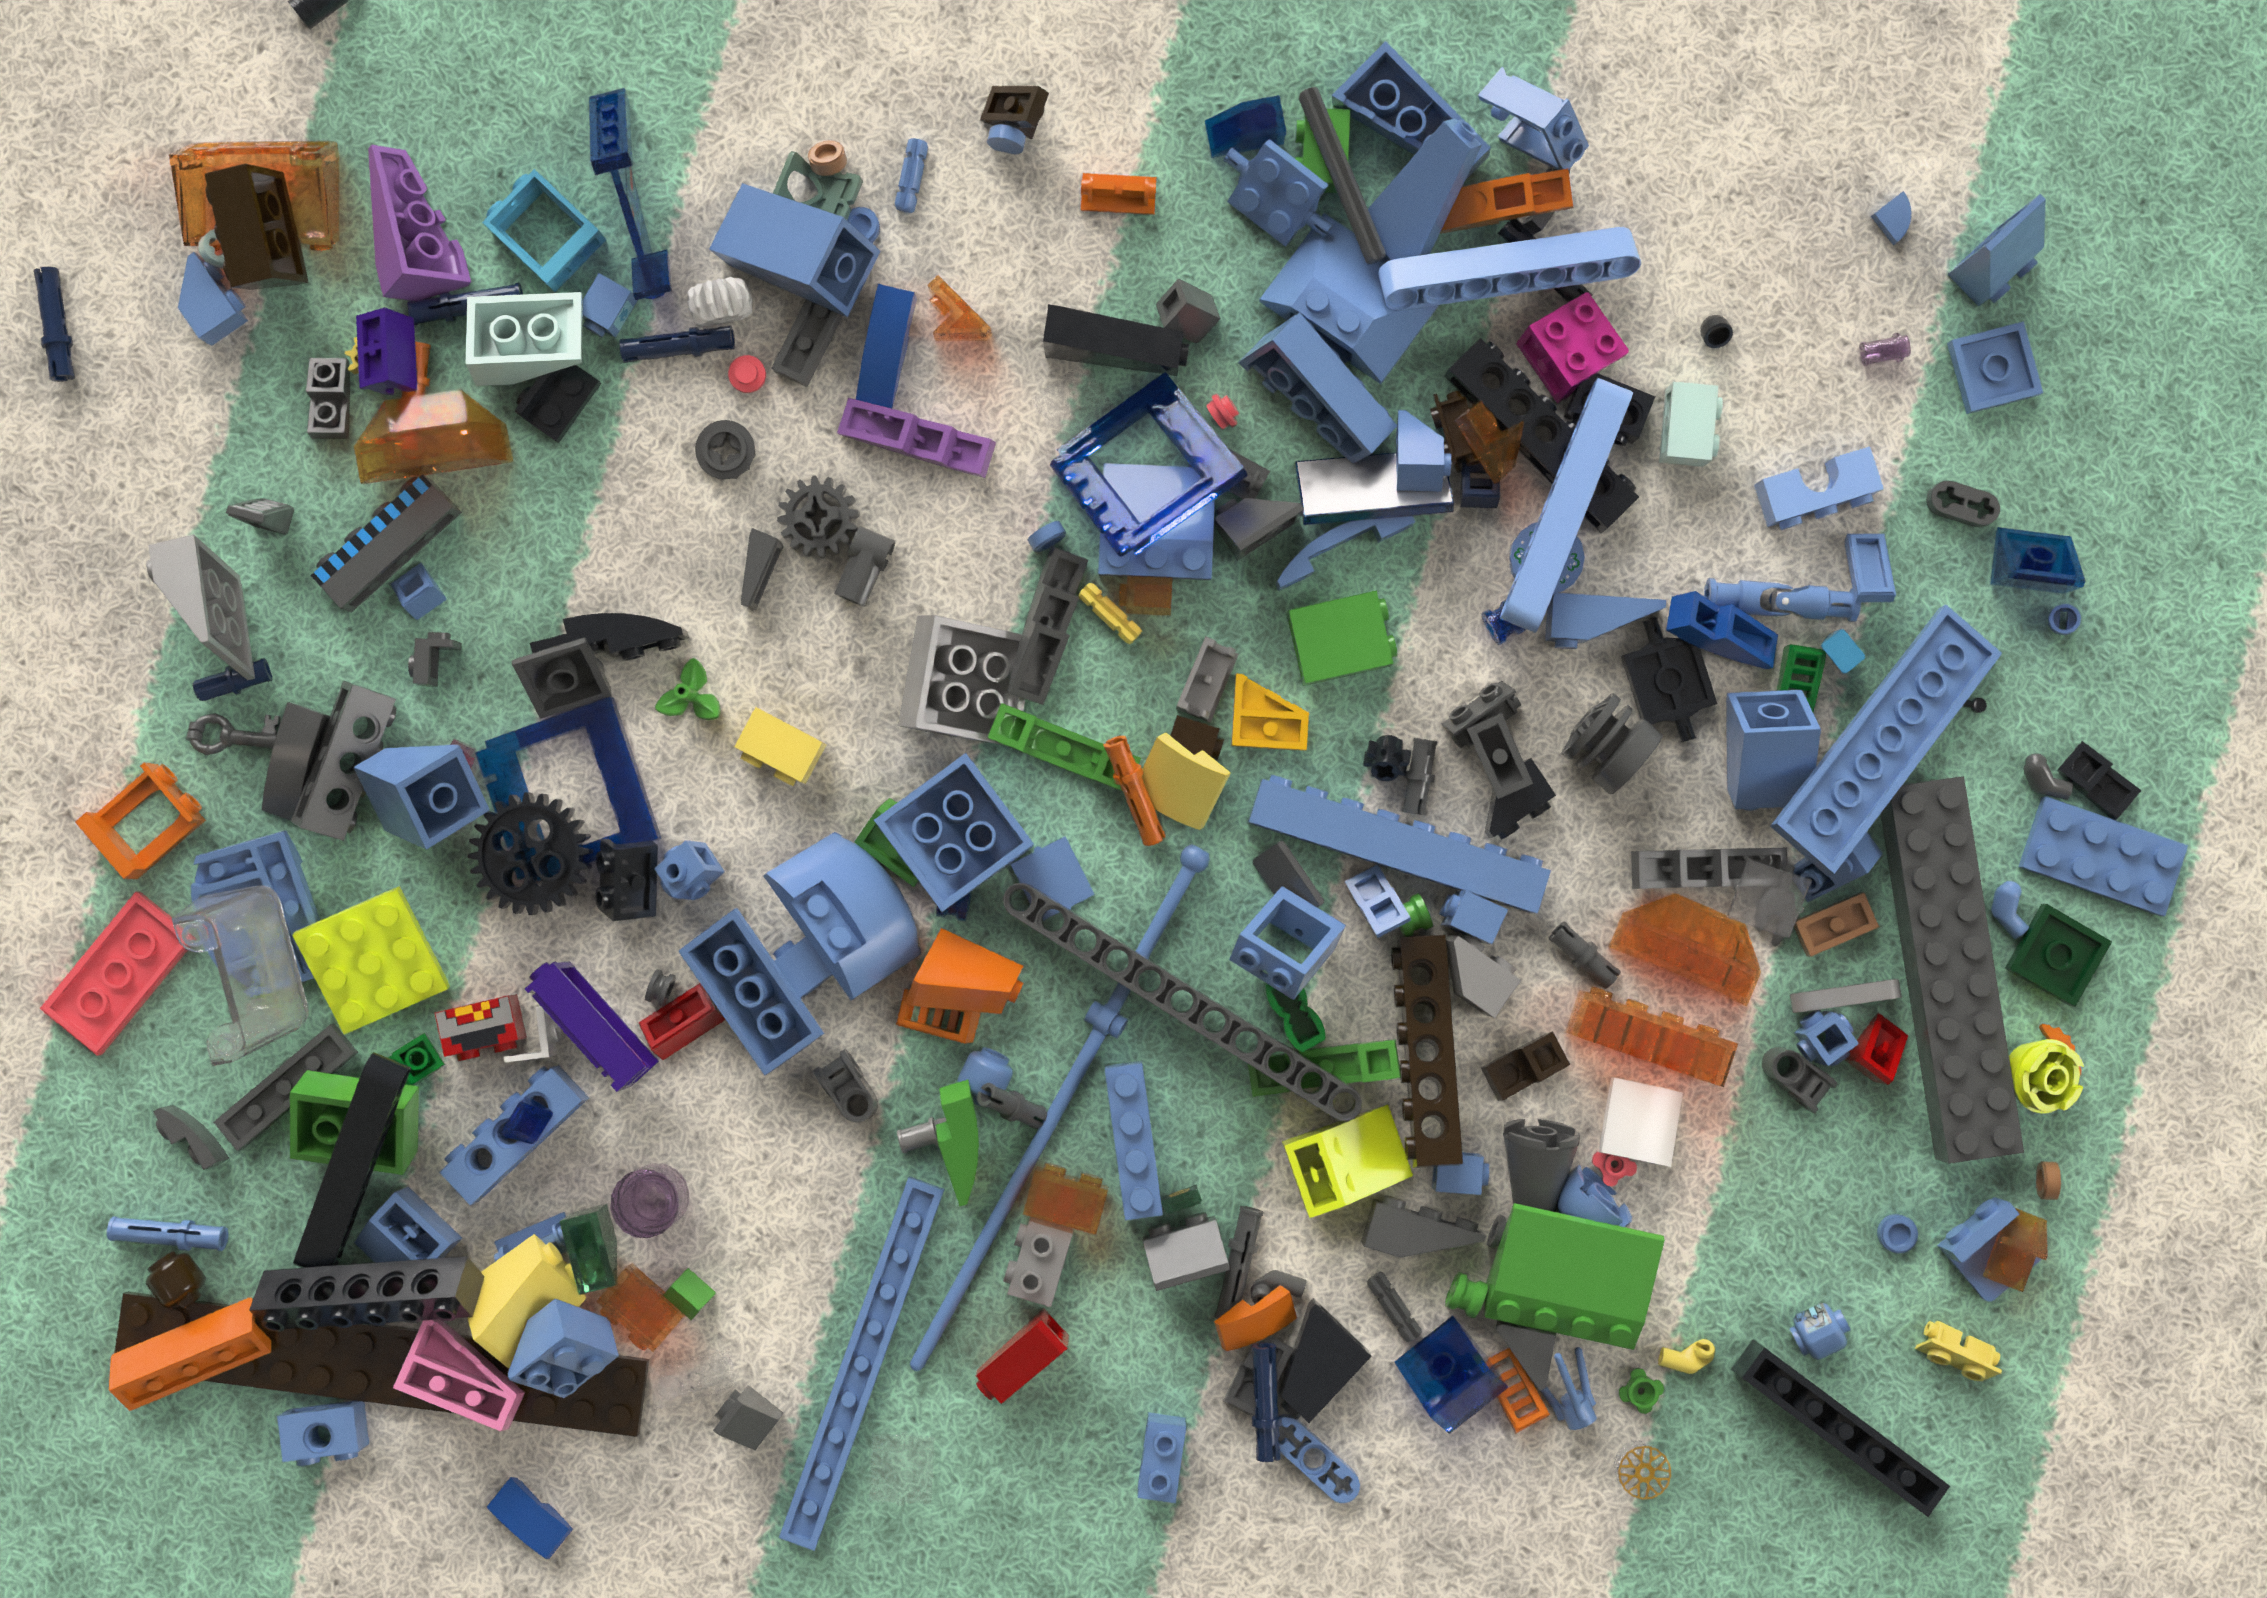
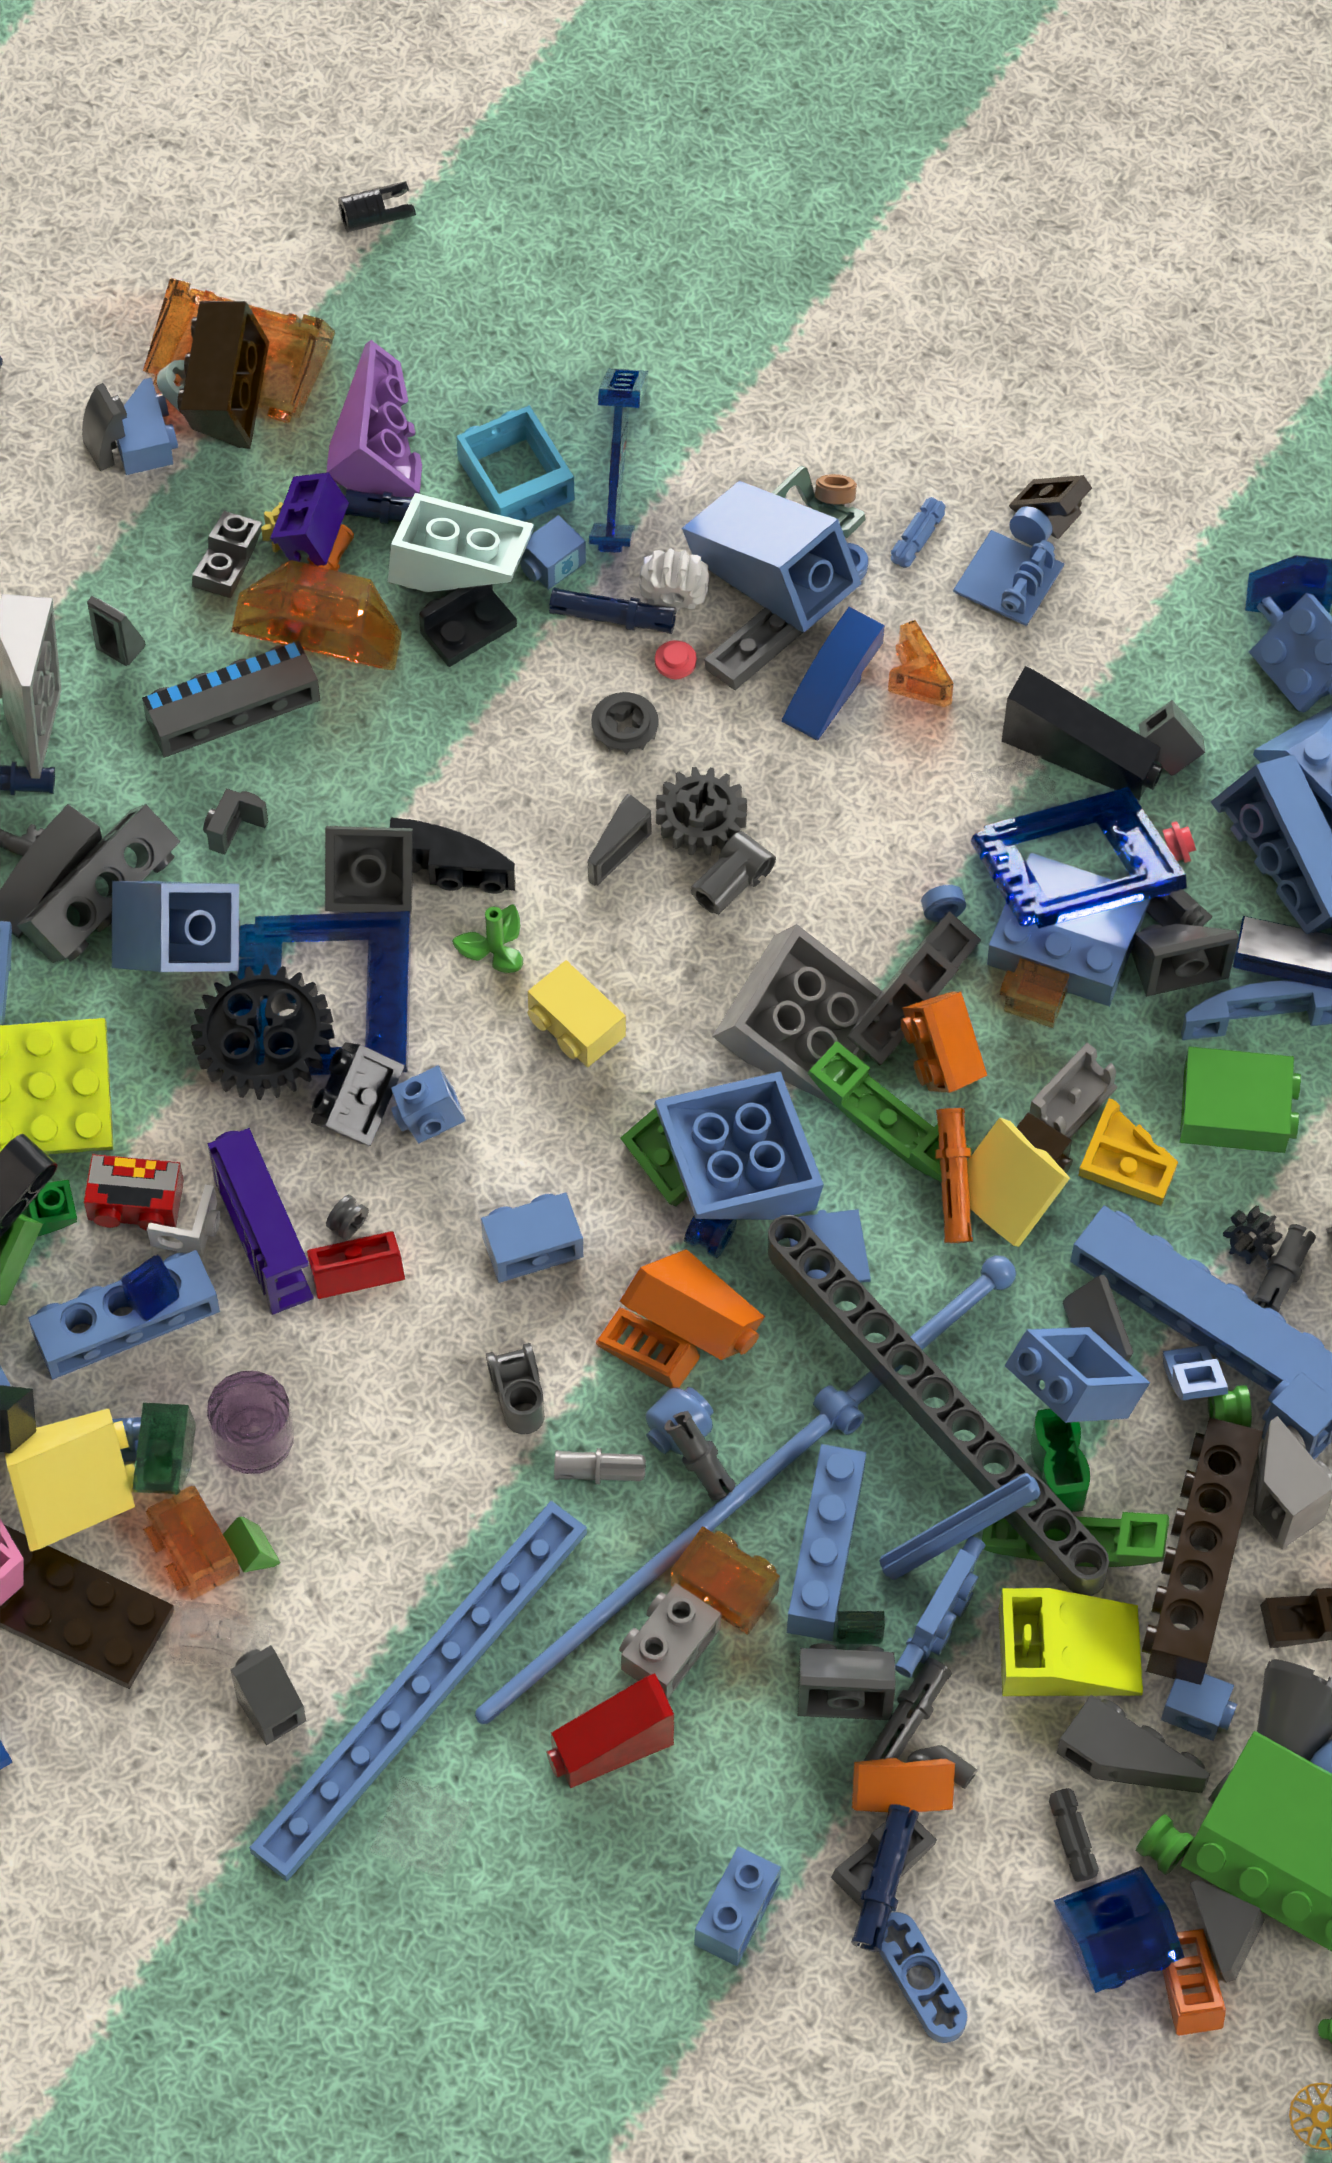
camera: 20 degrees right, 25 degrees down
medium blue slope [391,563,447,620] -> none
medium blue slope [508,1299,619,1398] -> none
medium blue slope [678,908,824,1075] -> none
medium blue slope [764,832,921,1000] -> none
medium lavender slope [837,398,996,478] -> none
bright green slope [936,1079,979,1206] -> none
light yellow axle [1078,583,1142,644] -> none
orange hinge [1081,173,1157,215] -> none
black slope [1279,1298,1372,1423] -> none
medium blue plant [1530,1347,1597,1430] -> none
none -> dark grey slope [82,383,127,471]
none -> medium blue axle [879,1473,1041,1580]
none -> medium blue plate [895,1536,986,1678]
none -> orange slope [901,992,987,1093]
none -> medium blue hinge [953,530,1064,626]

